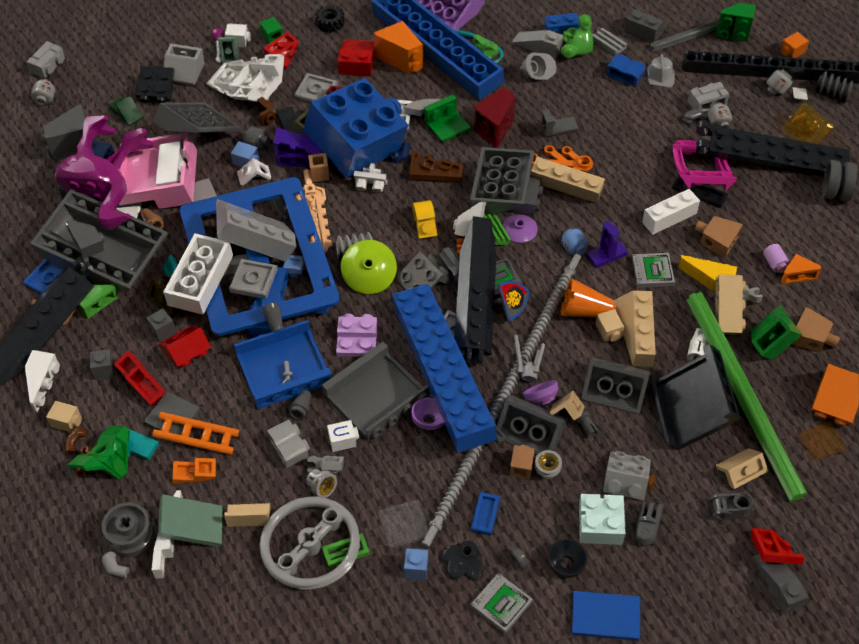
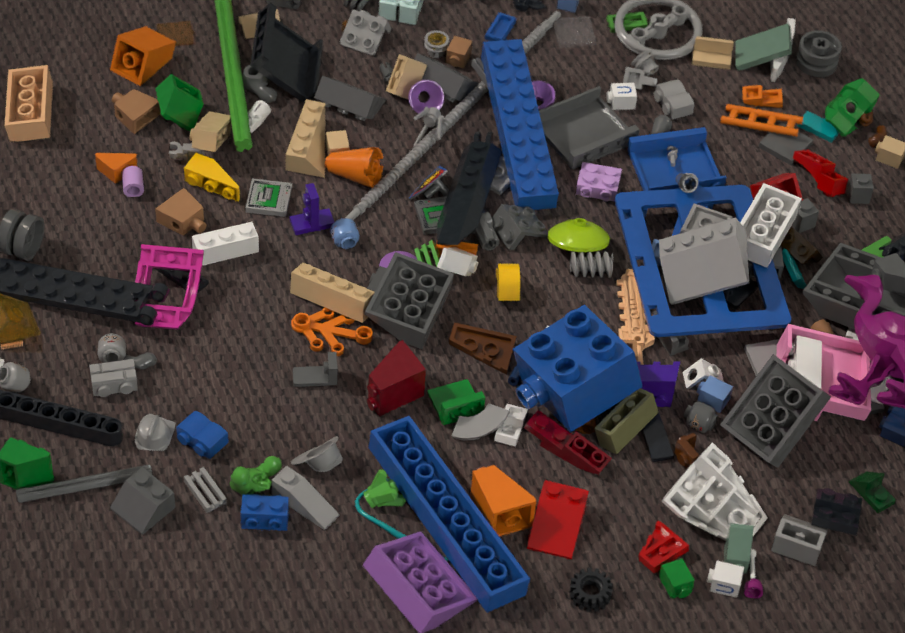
camera: 175 degrees left, 5 degrees down
light grey tile [294,73,338,103] -> none

